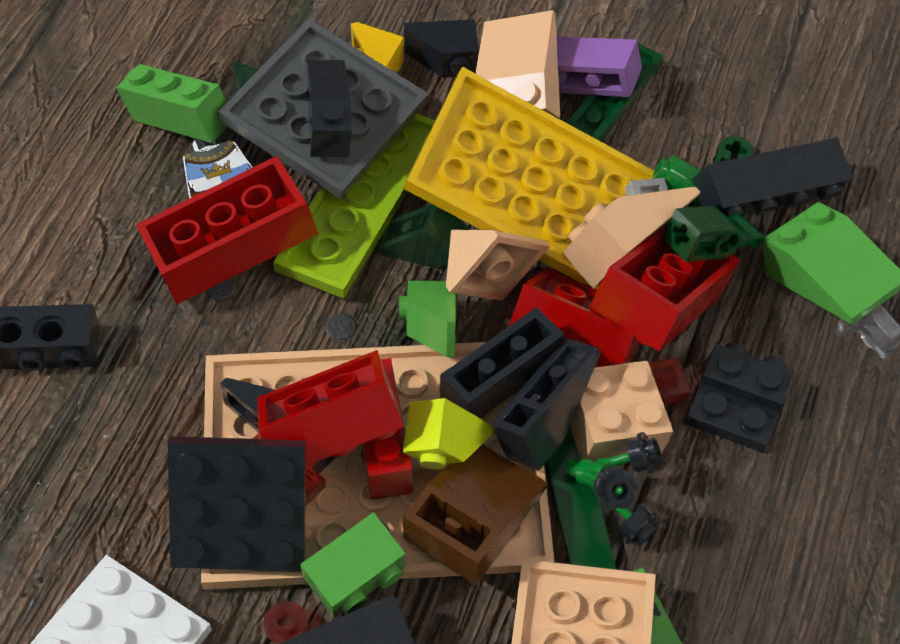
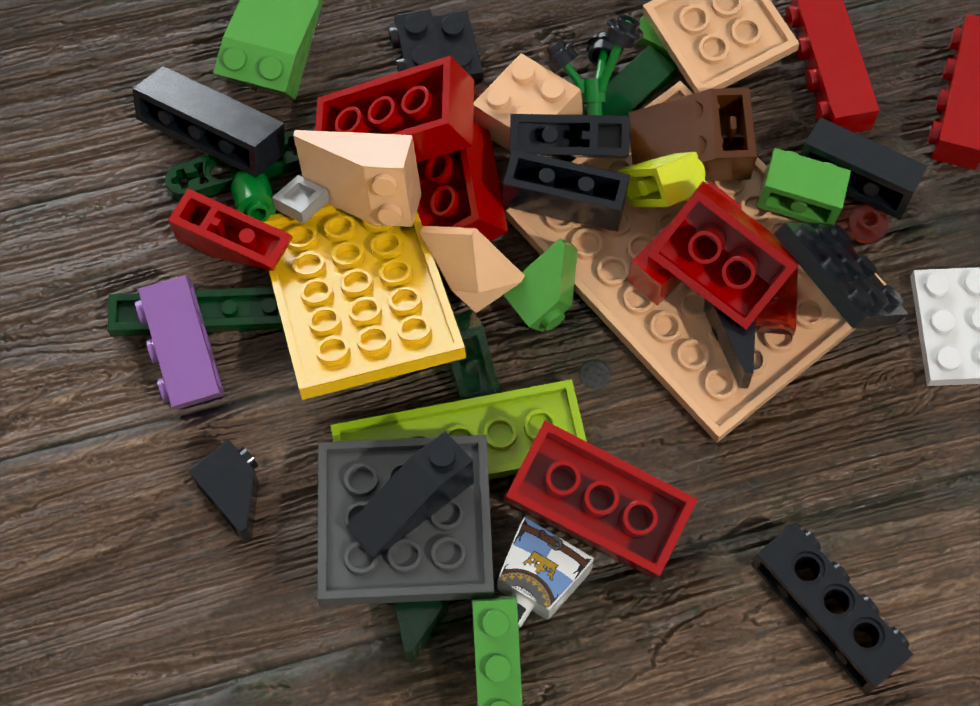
camera: 125 degrees left, 10 degrees up
yellow slope [351,22,404,74] -> none
light nougat slope [475,10,560,119] -> none
dark green piece [661,206,766,262] -> none
none -> red slope [168,189,293,271]

